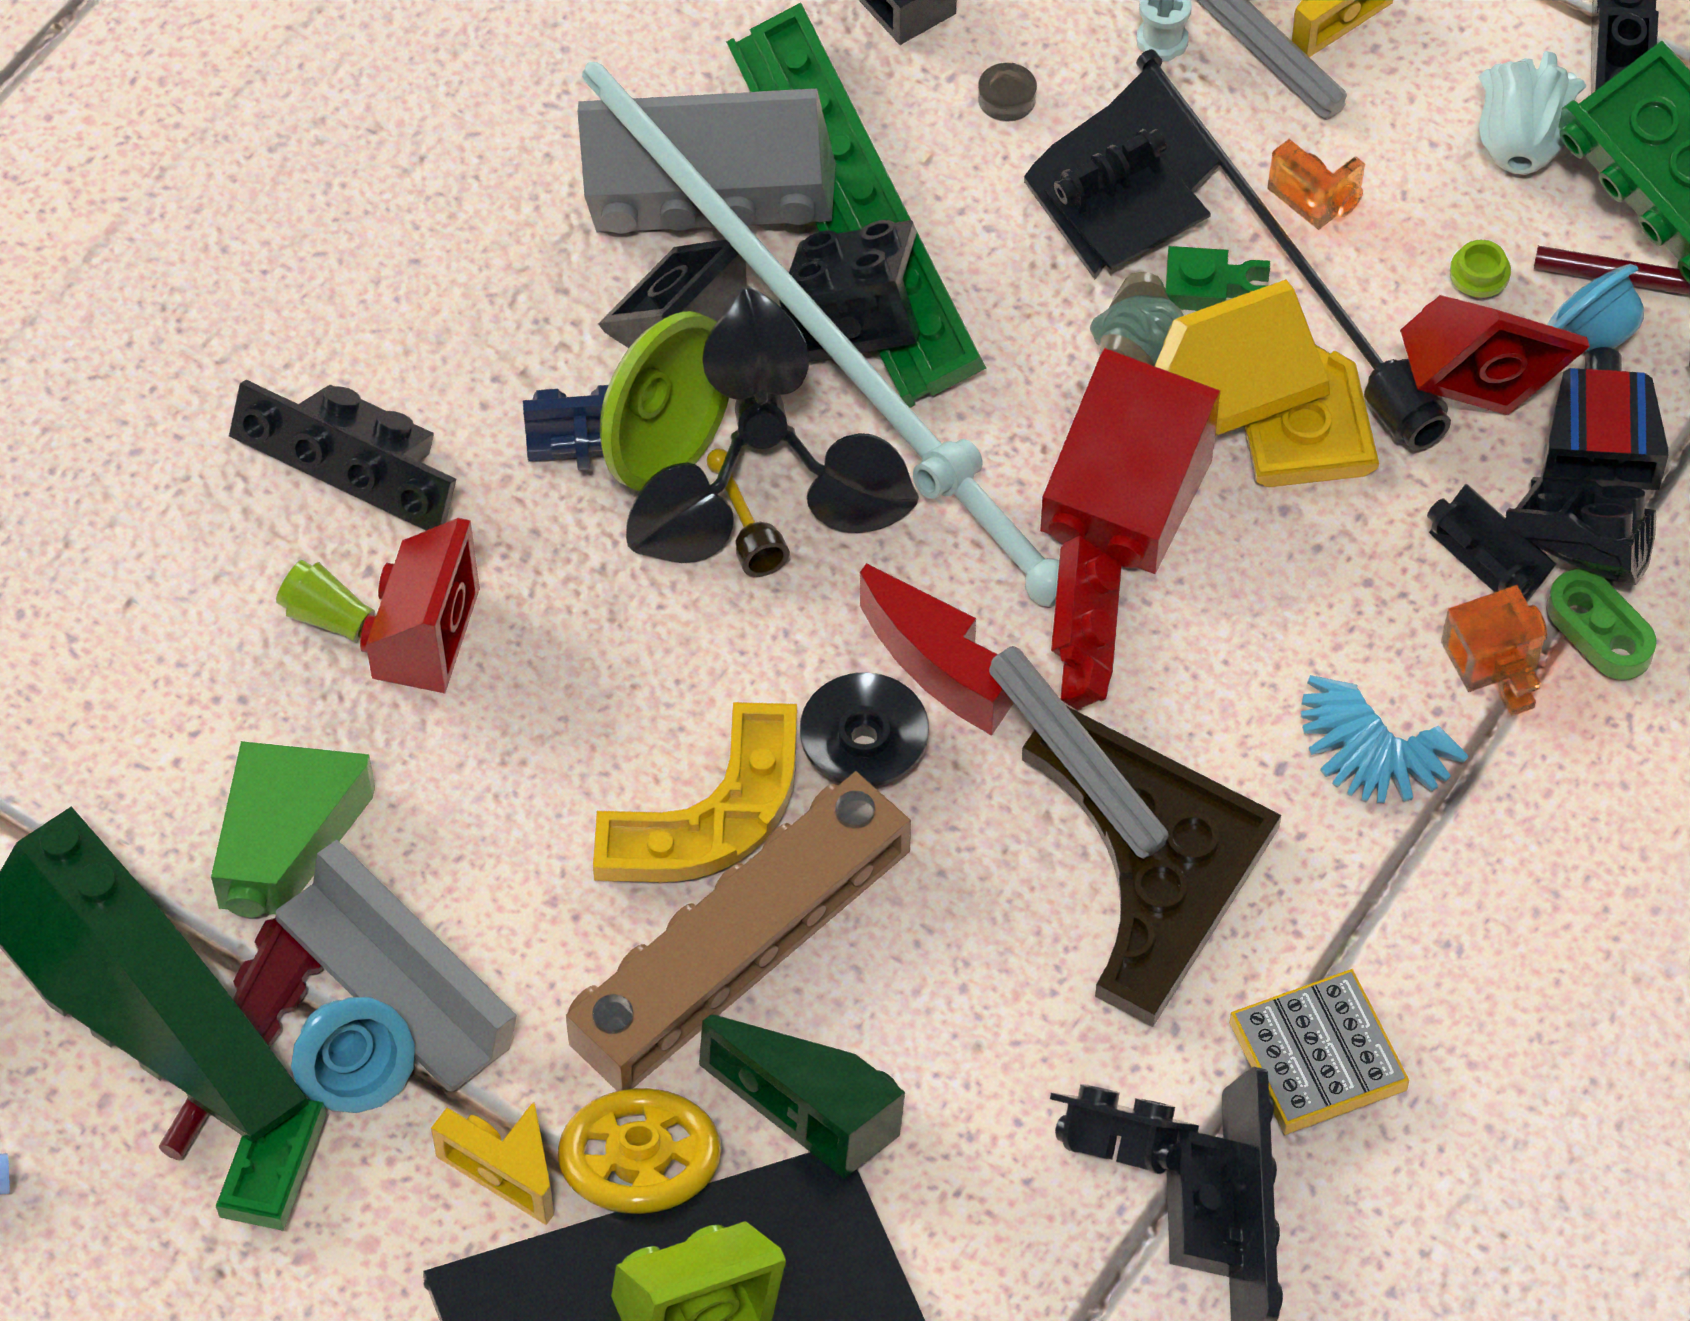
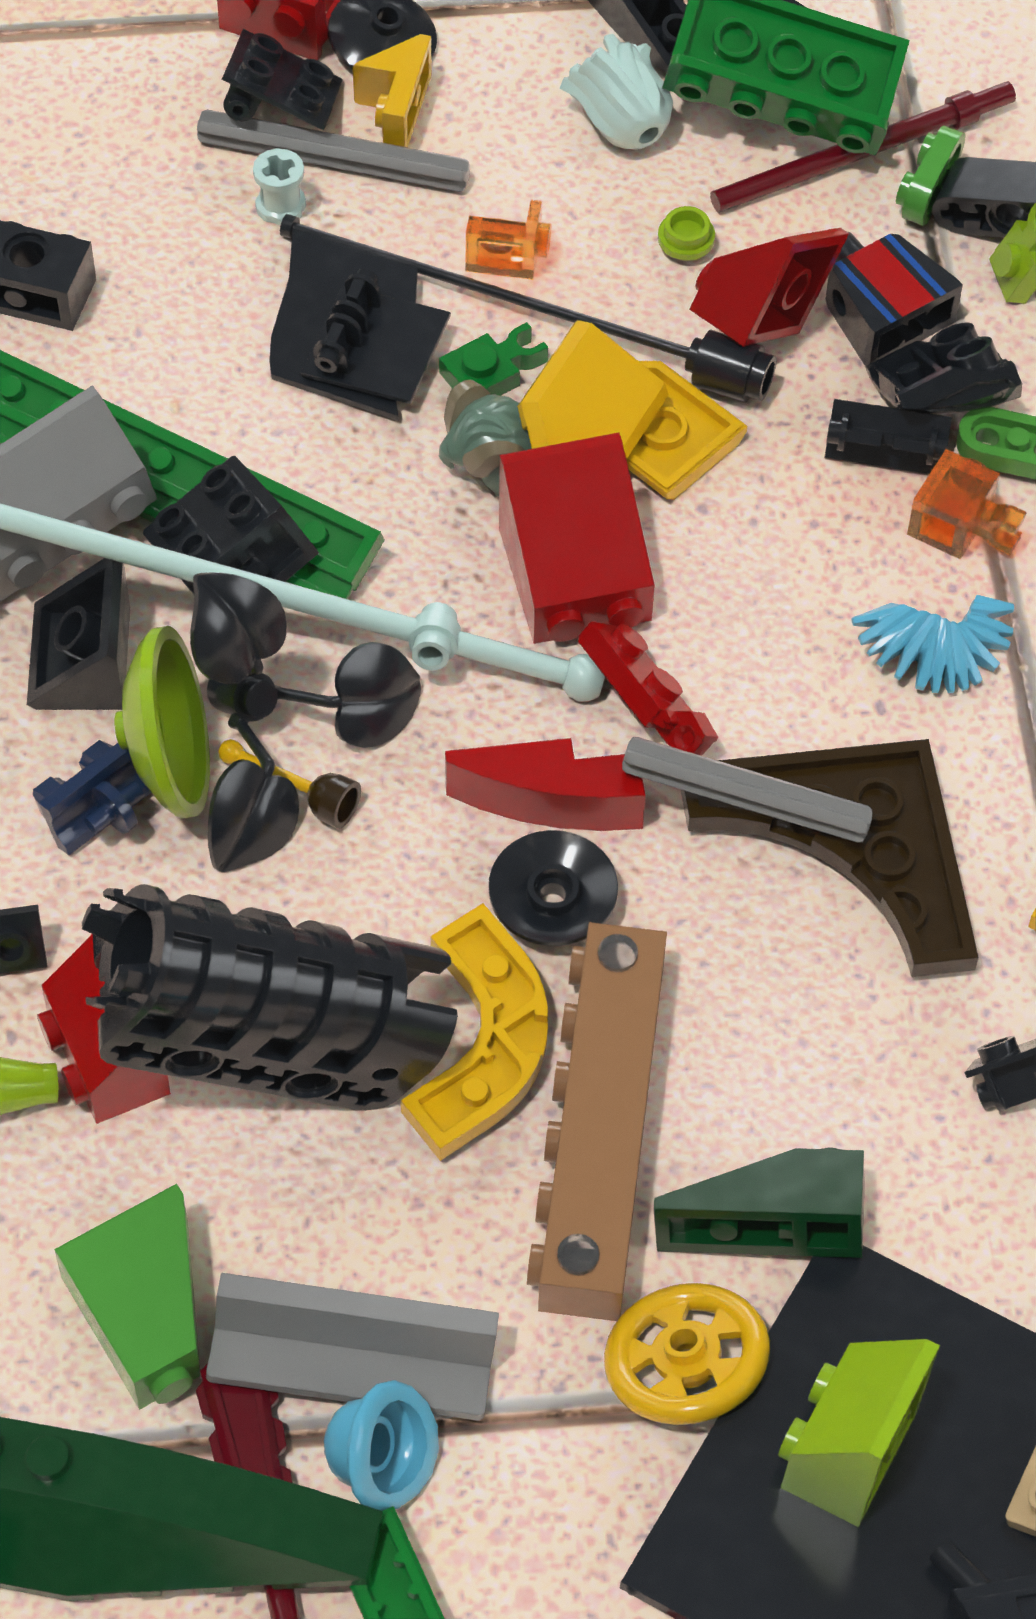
camera: 40 degrees left, 0 degrees up
yellow slope [431,1102,554,1225] -> none
clear smoke tile [978,63,1037,122] -> none
medium azure hat [1547,264,1644,352] -> none
none -> black piece [82,884,458,1111]

